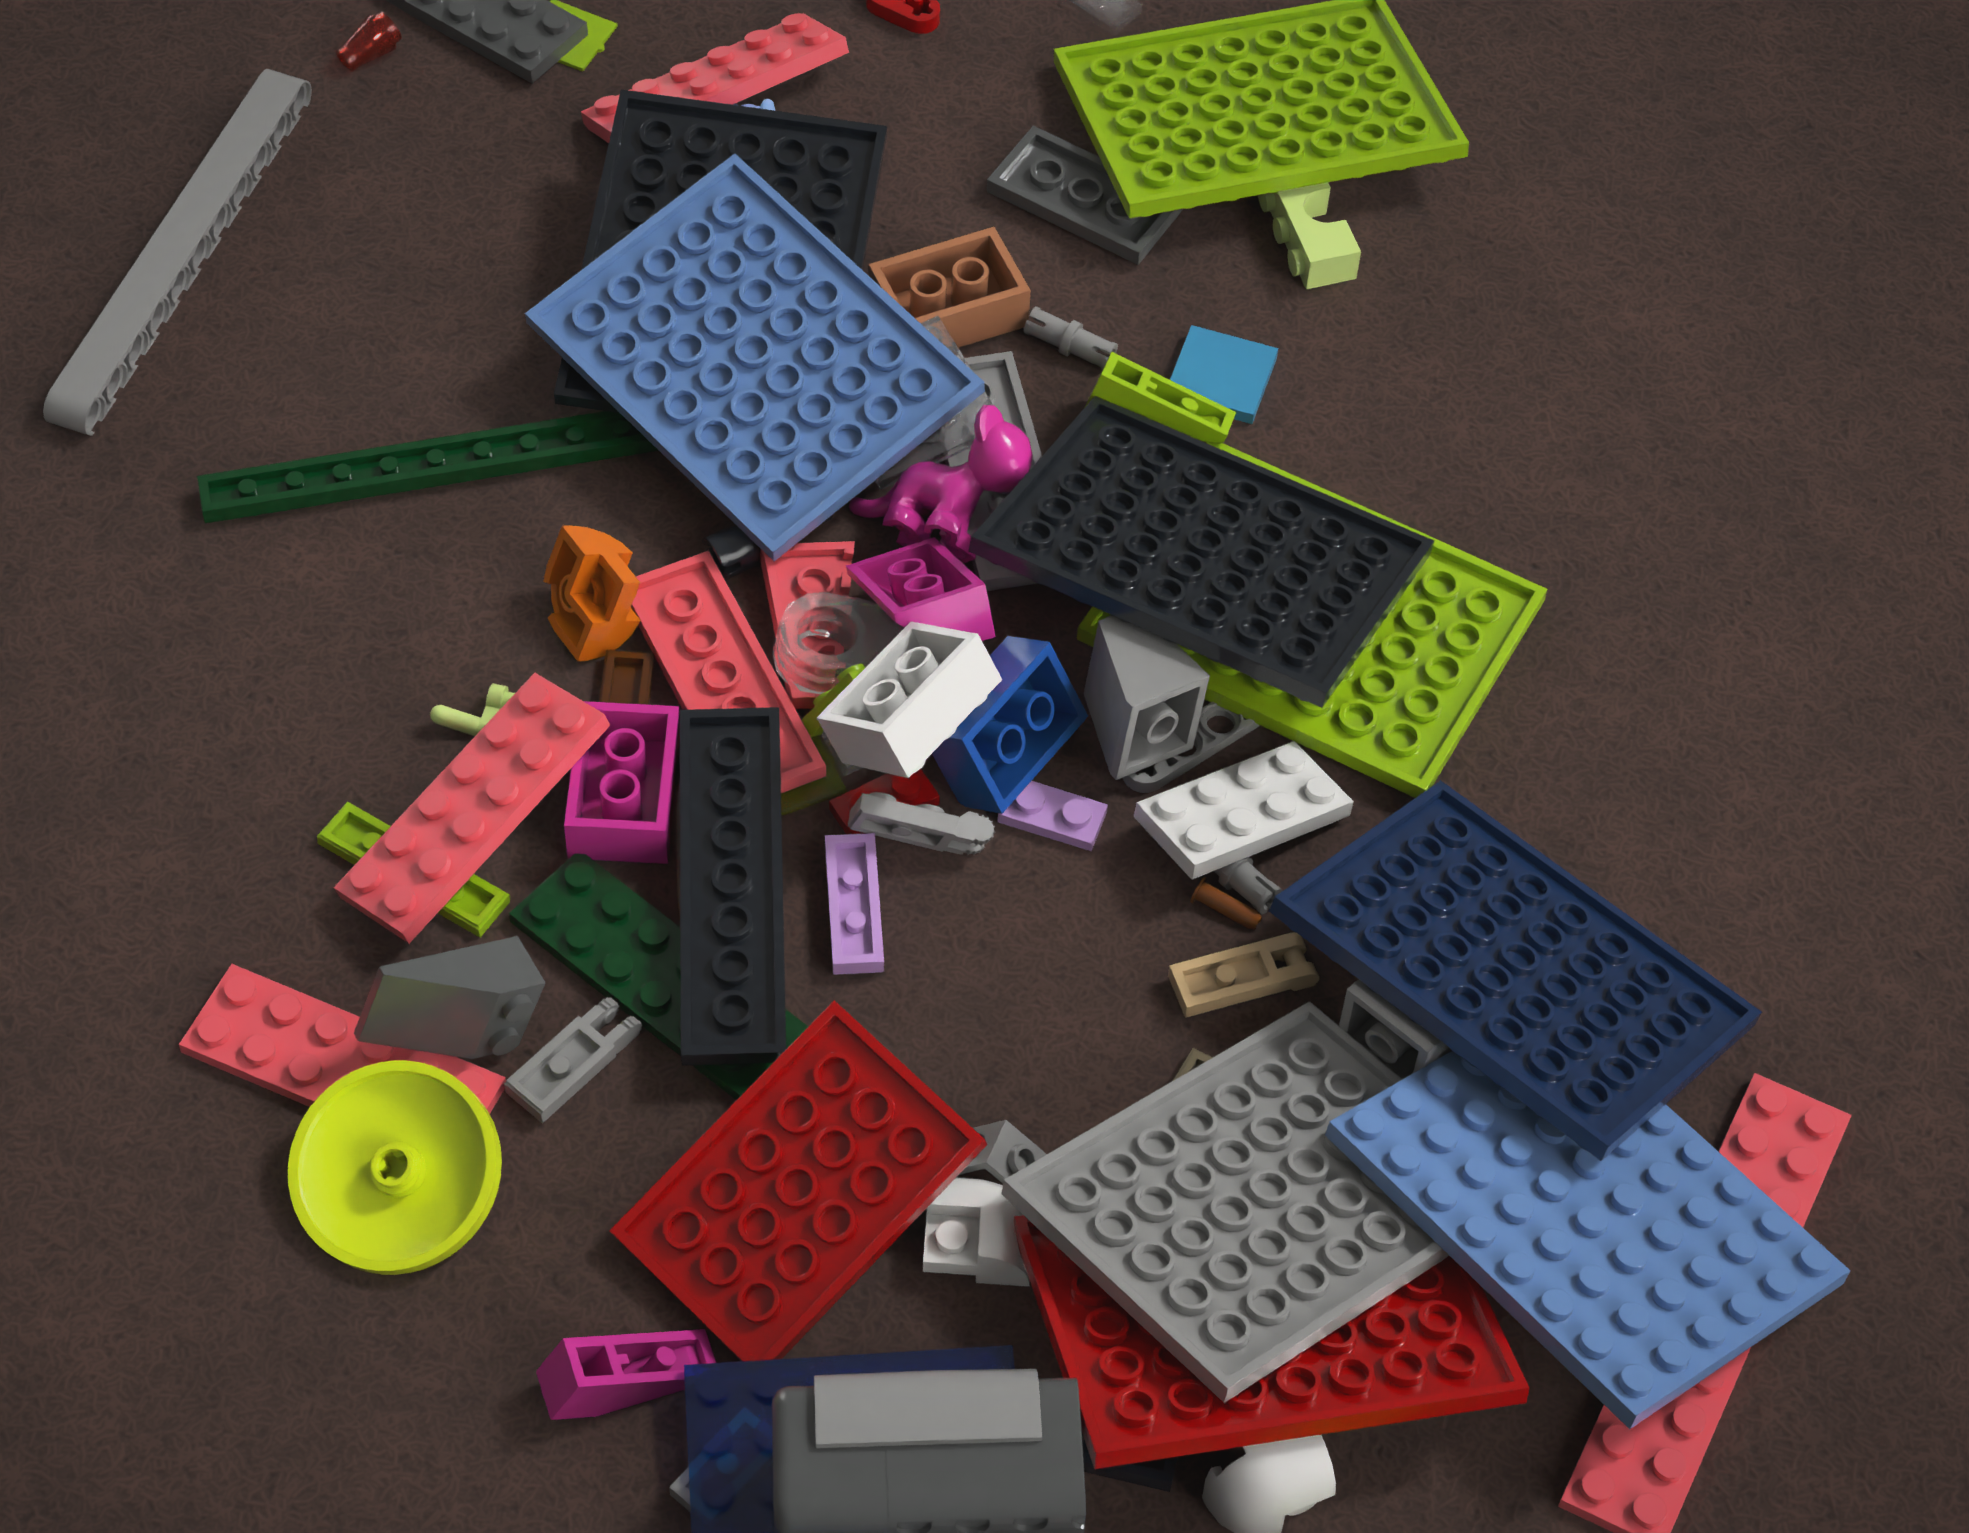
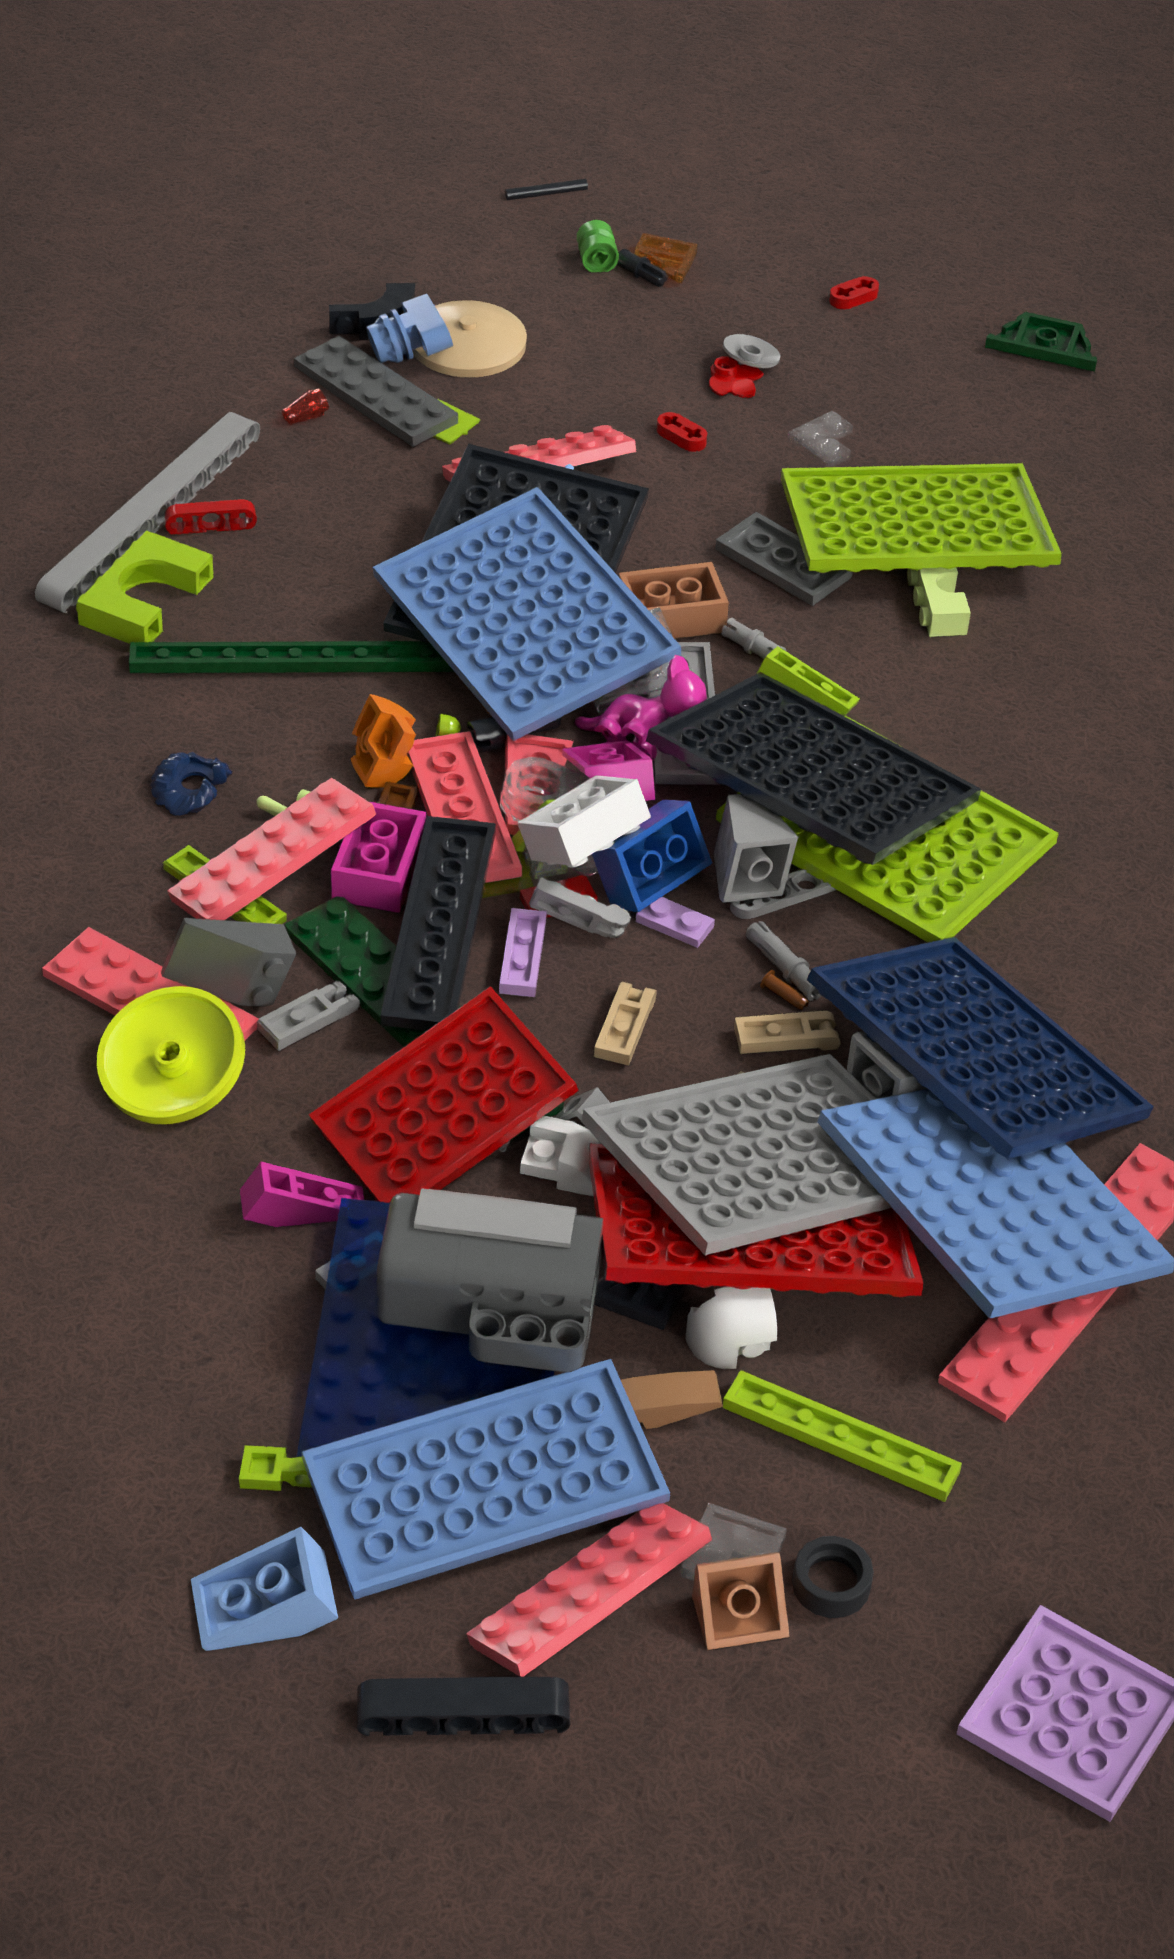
camera: 10 degrees right, 10 degrees down
white plate [1134,741,1354,879] -> none
dark azure tile [1170,325,1278,424] -> none
none -> lime arch [76,530,213,644]
none -> dark blue piece [150,752,232,816]
none -> red beam [164,499,257,535]
none -> lime hinge [436,714,461,736]
none -> tan plate [594,982,657,1066]

